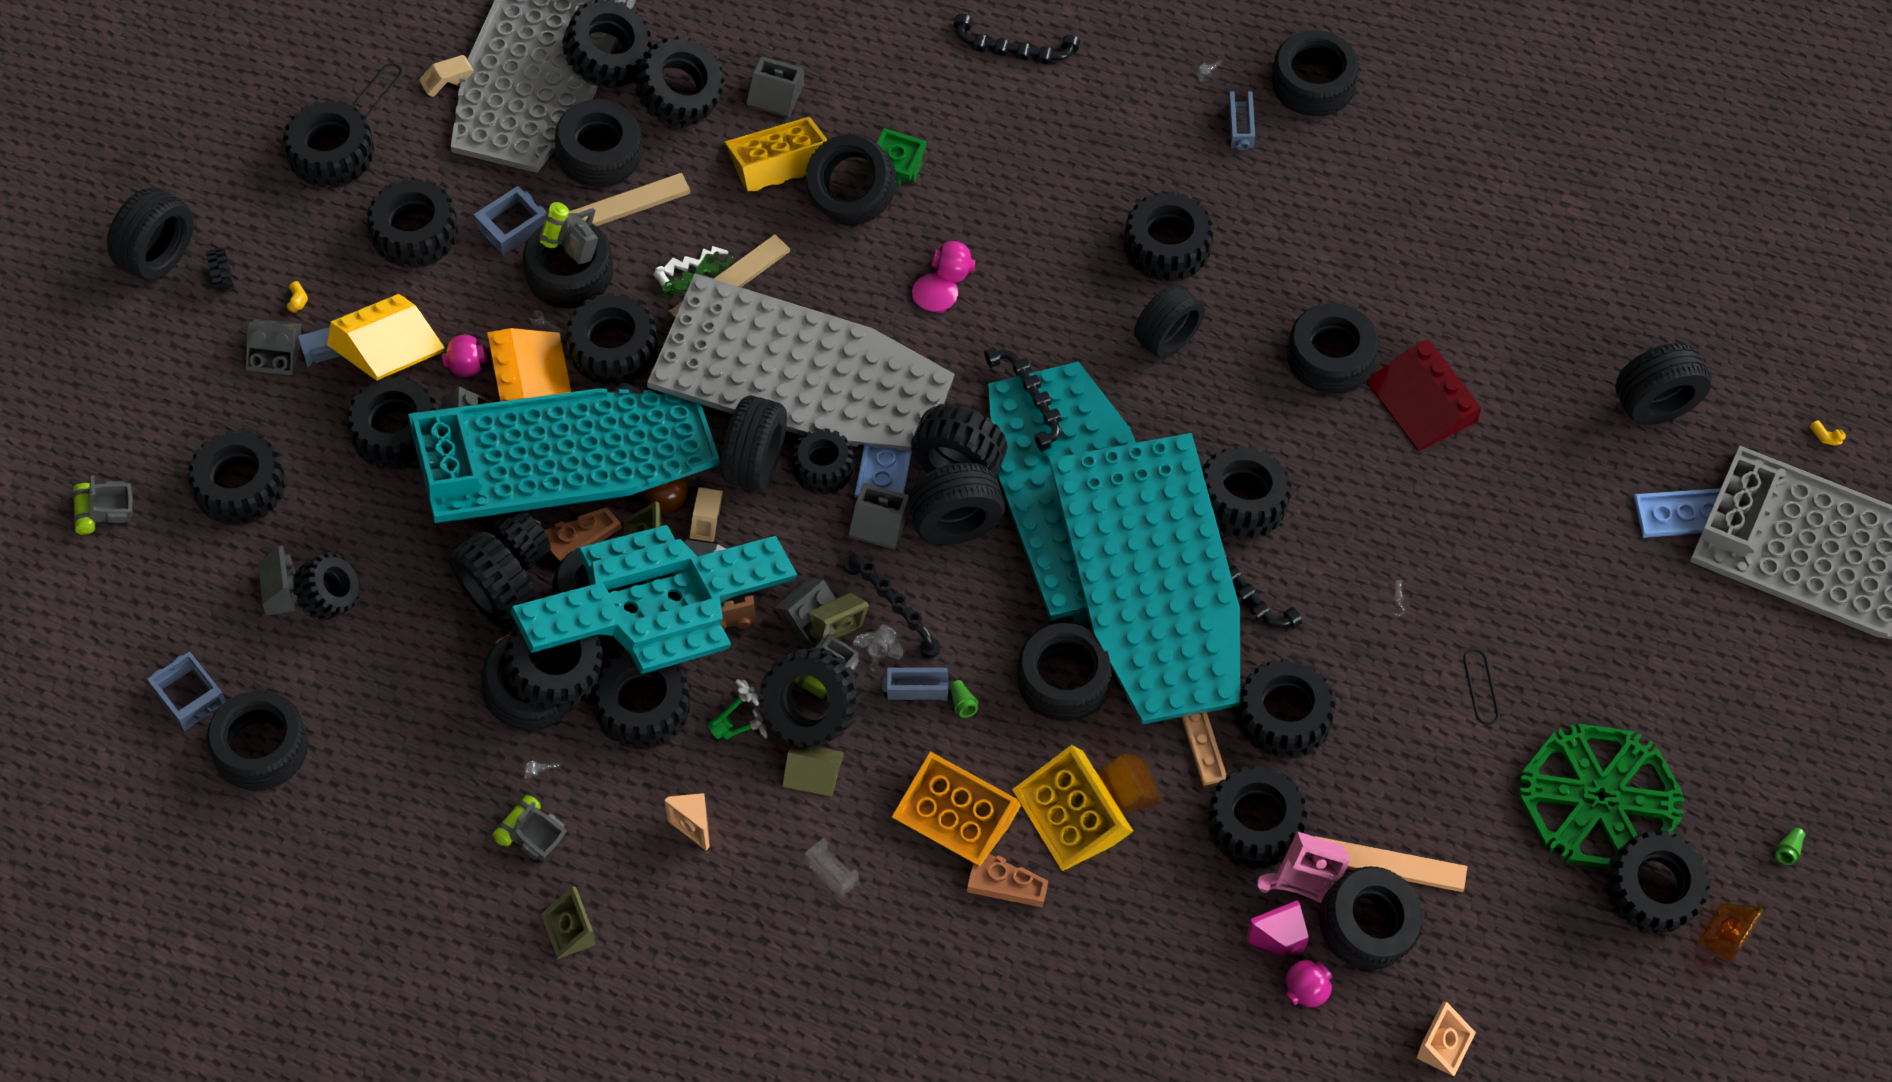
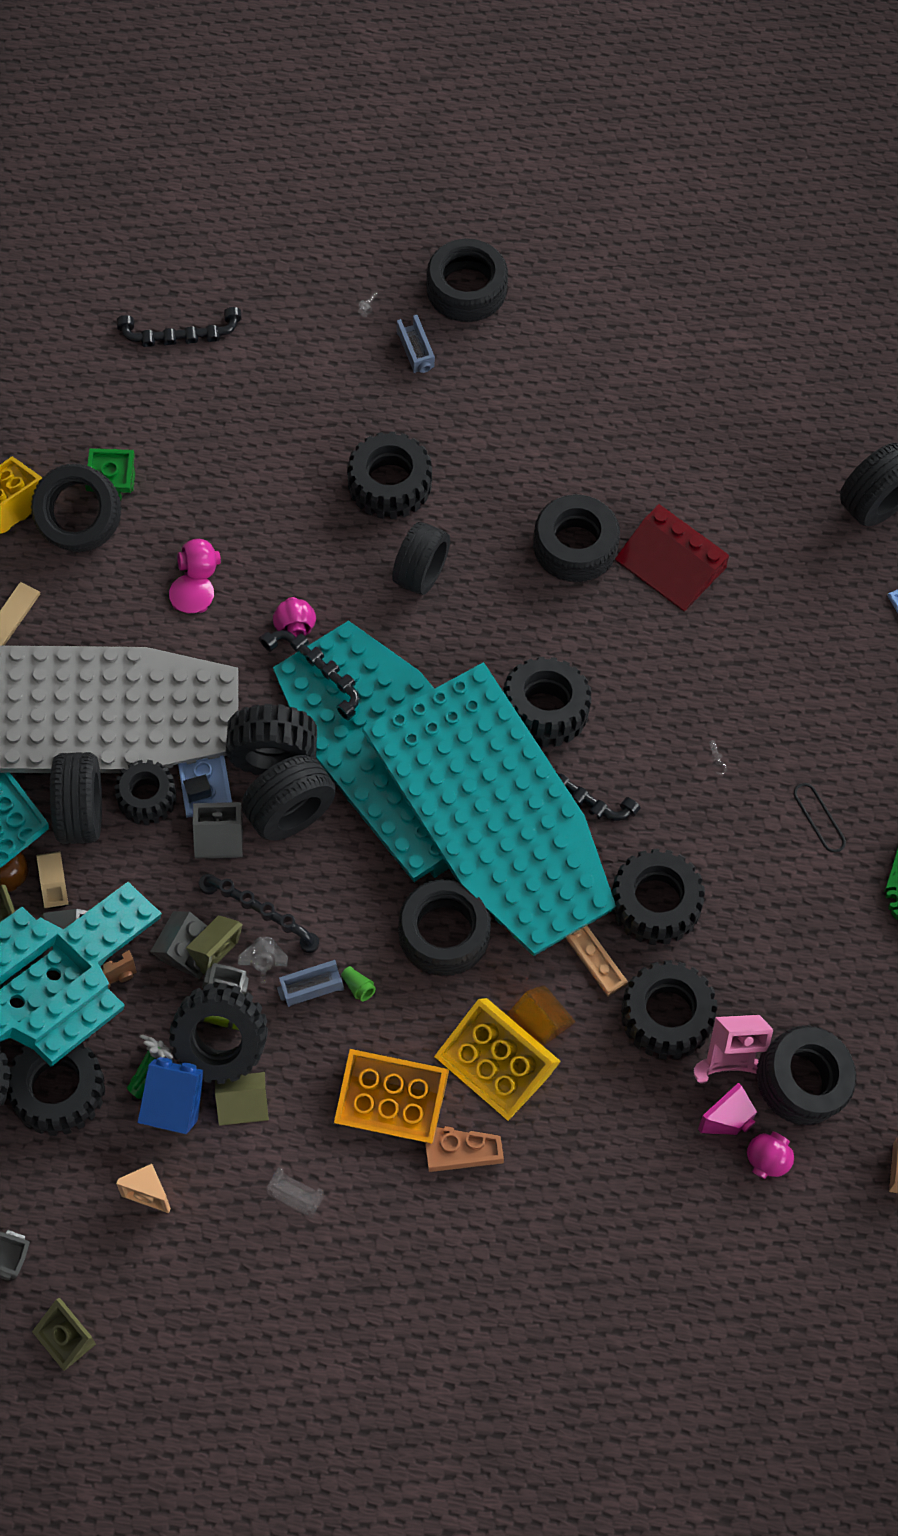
camera: 20 degrees left, 5 degrees up
light nougat tile [1315,836,1468,892] -> none
none -> blue slope [138,1057,203,1134]
none -> black slope [183,774,212,803]
none -> dark pink plant [273,597,316,636]

